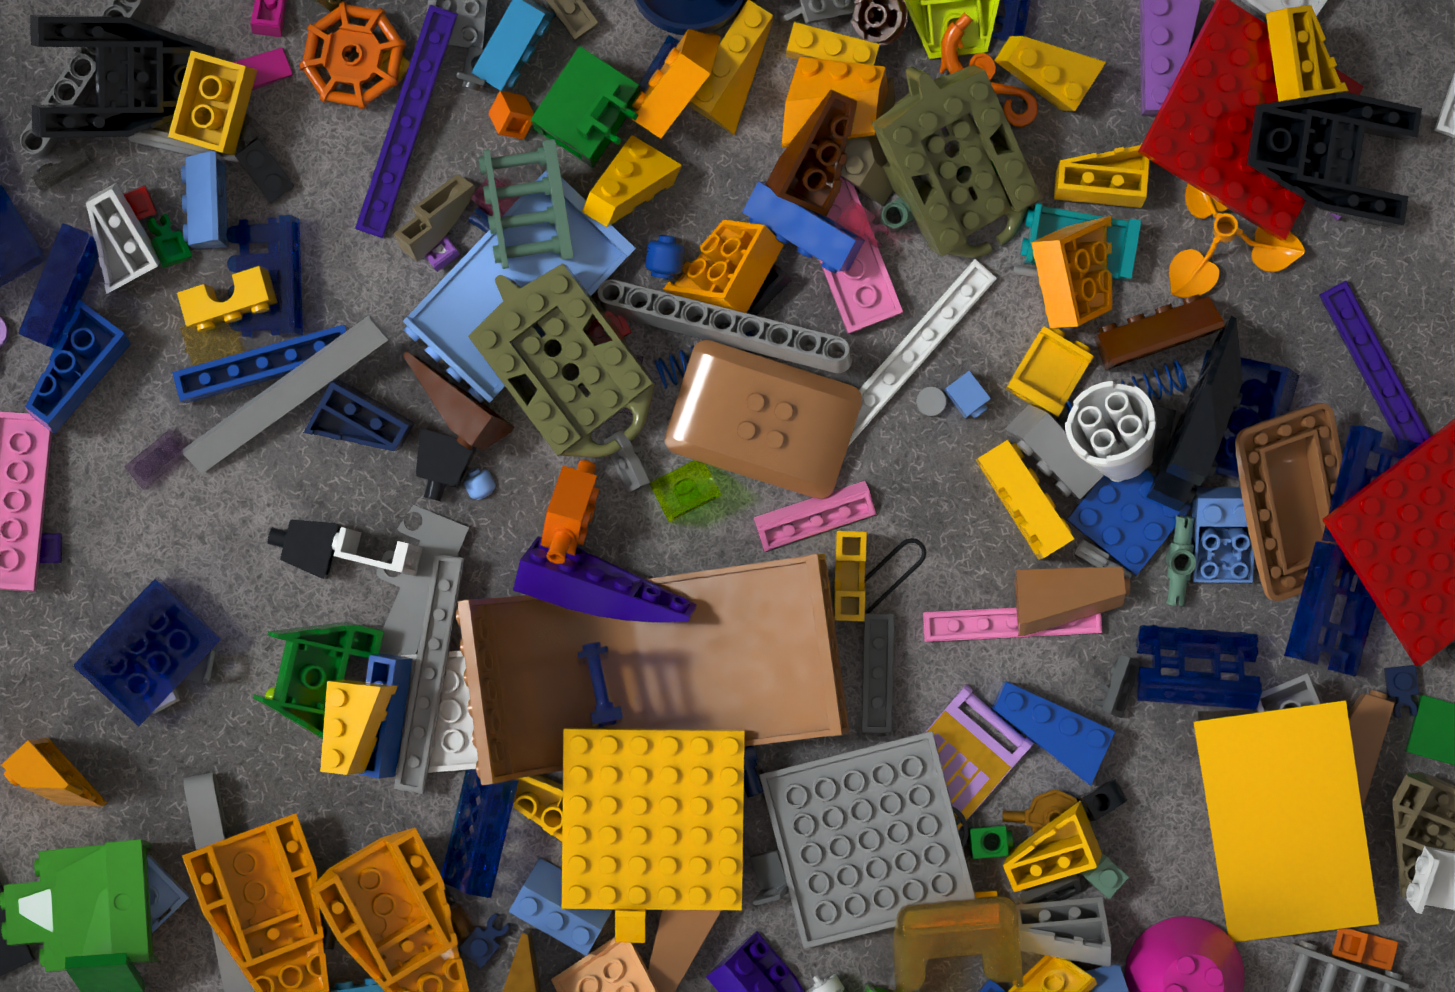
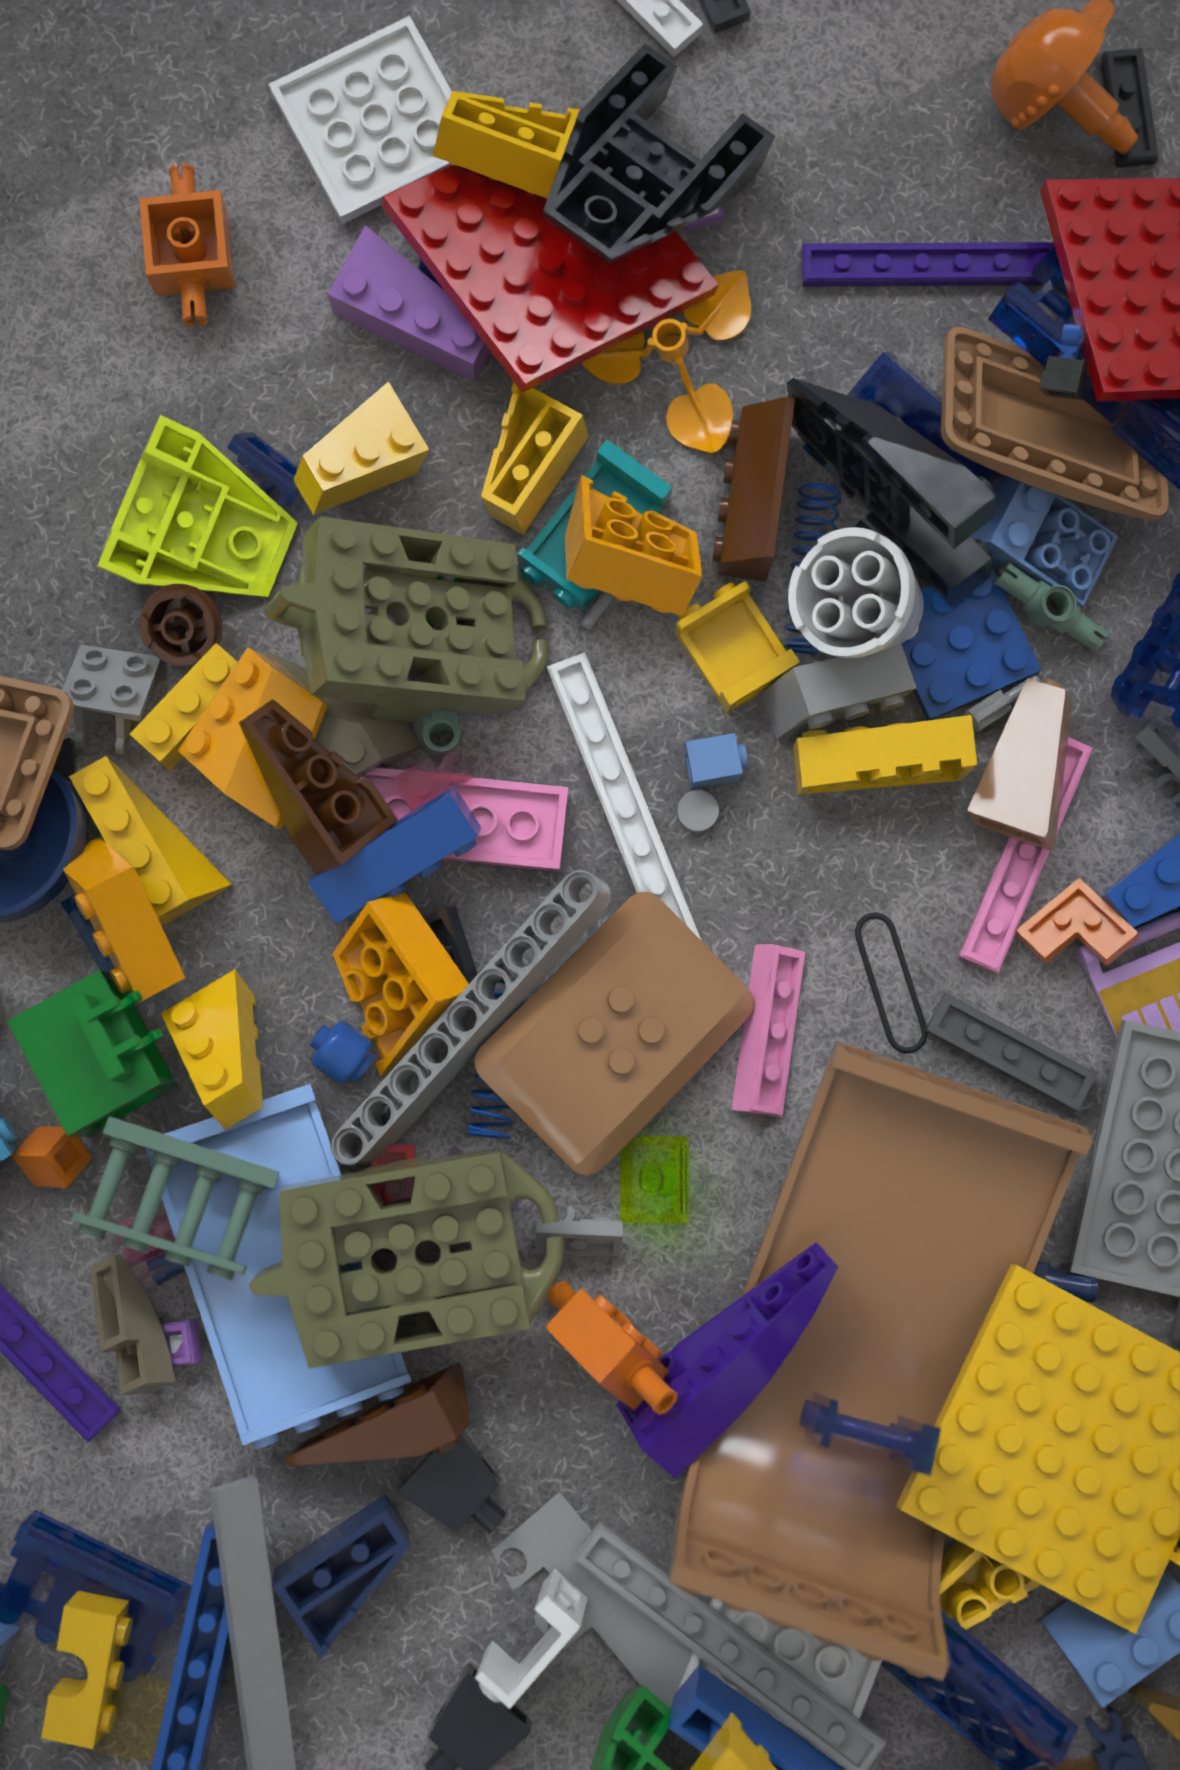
camera: 70 degrees left, 5 degrees down
light blue piece [464,468,496,500] -> none
yellow arch [834,531,867,622] -> none
orange plant [940,12,1038,127] -> none
none -> orange plate [1016,878,1139,966]
none -> pearl dark grey piece [1039,324,1087,400]

